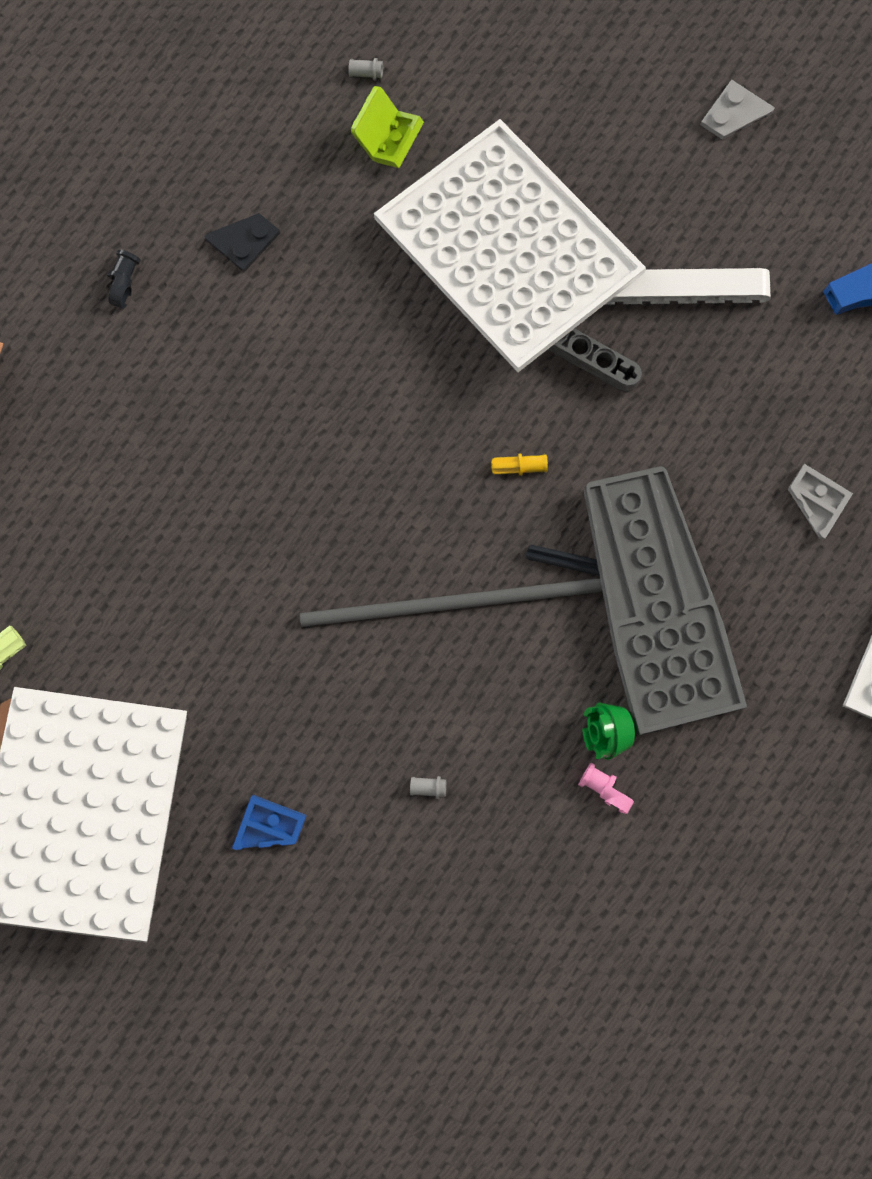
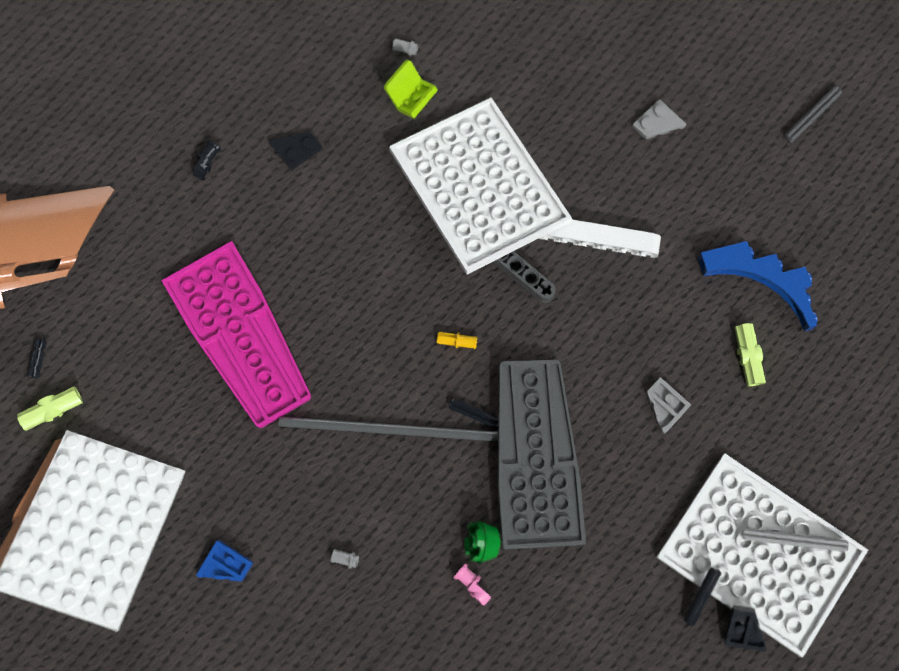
camera: 10 degrees right, 5 degrees down
none -> dark pink wing [162,241,311,428]

